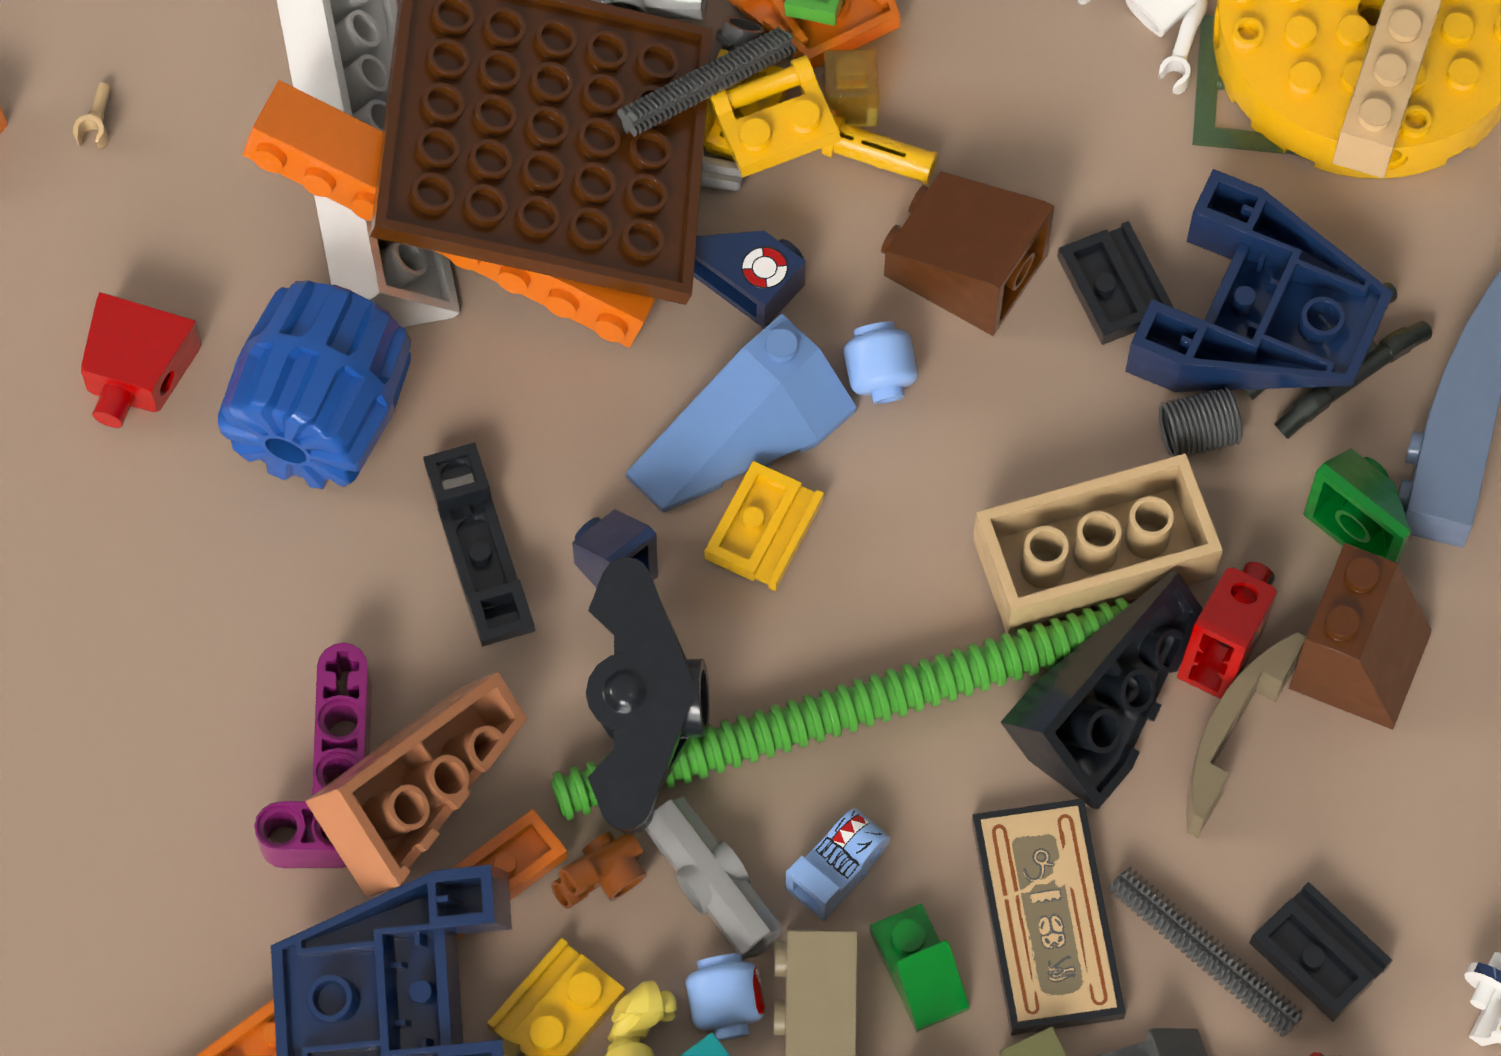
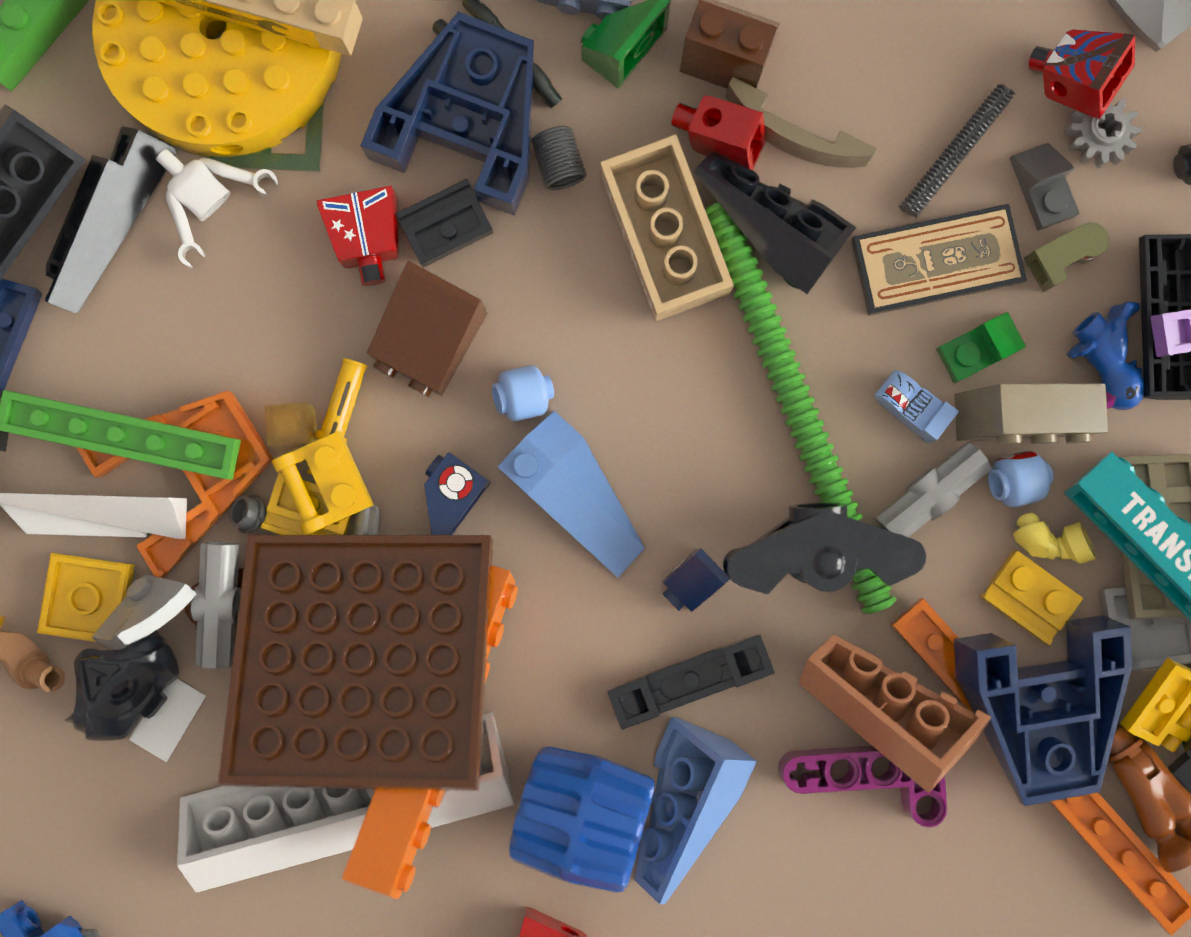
camera: 90 degrees left, 20 degrees up
dark orange plate [551,831,647,909] -> none
dark grey axle [617,26,796,137] -> none
yellow plate [704,461,824,592] -> none
black plate [1249,882,1393,1022] -> none
none -> red torso [316,185,399,286]
none -> medium blue wedge [635,717,757,904]

